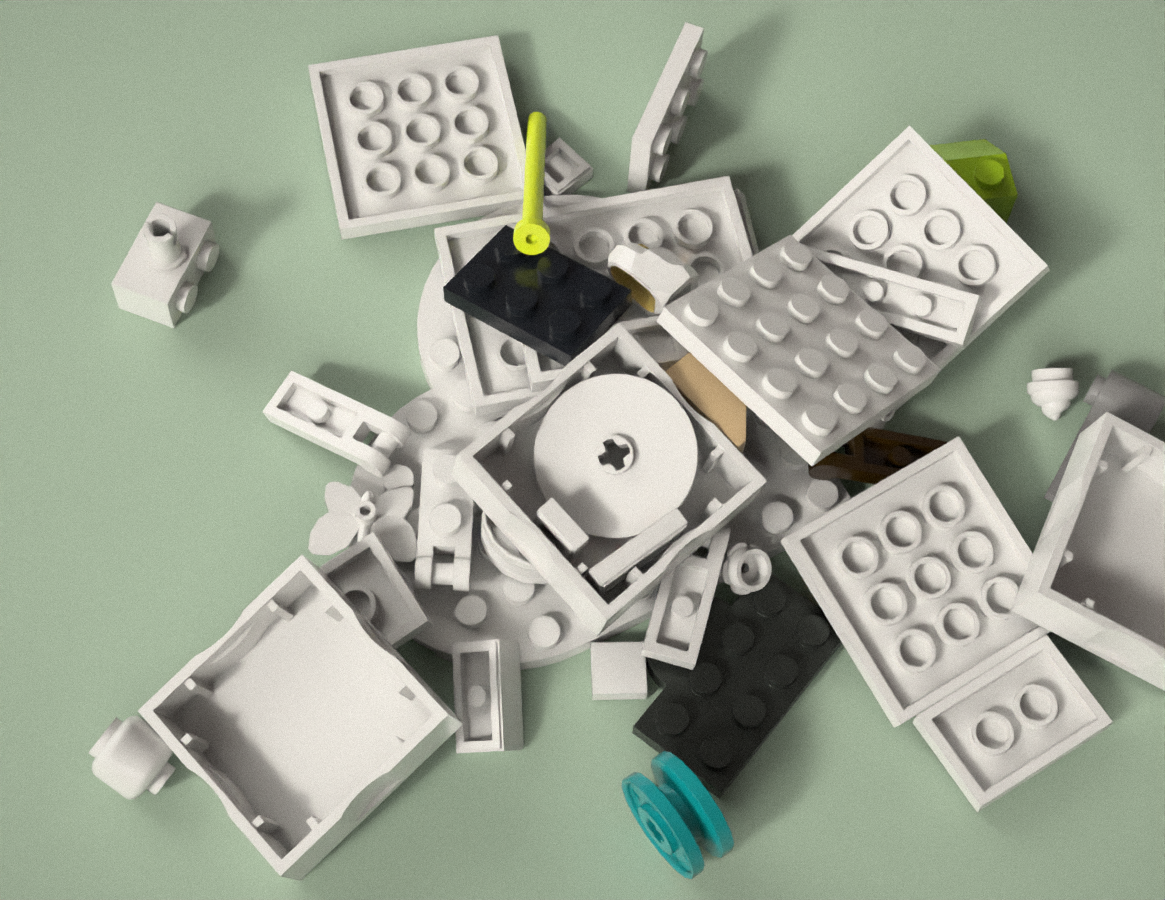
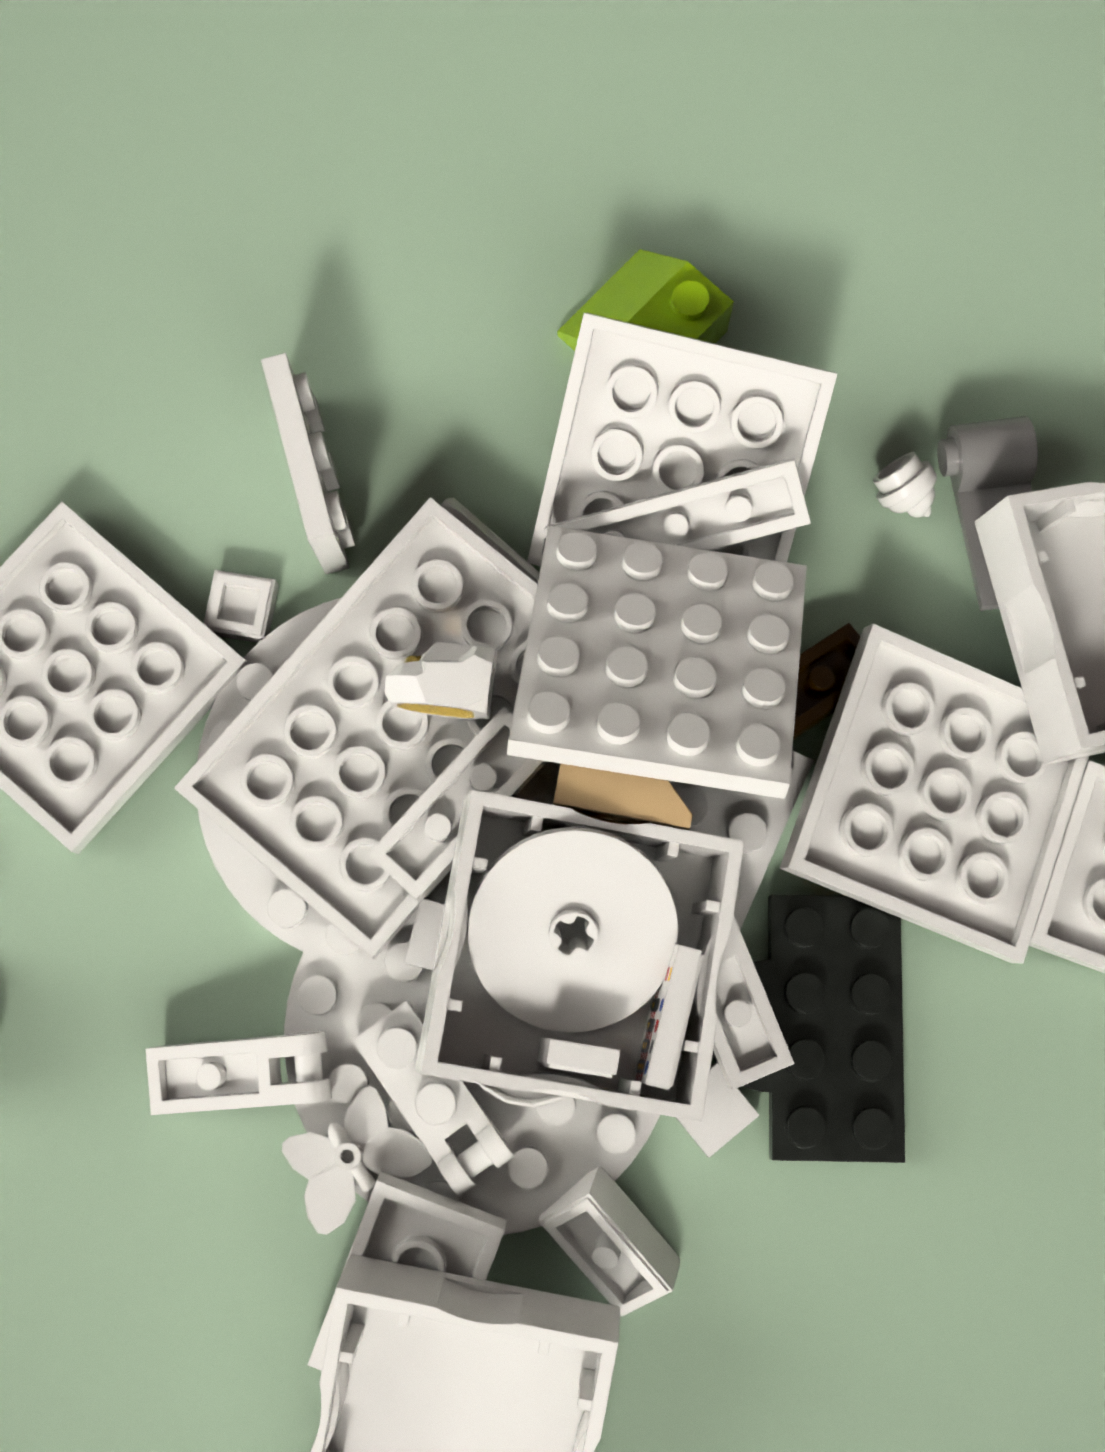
camera: 30 degrees left, 15 degrees up
black plate [443,225,632,366] -> none
neon yellow bar [513,112,550,255] -> none
teal wheel [621,751,734,879] -> none
white plate [721,542,772,595] -> none

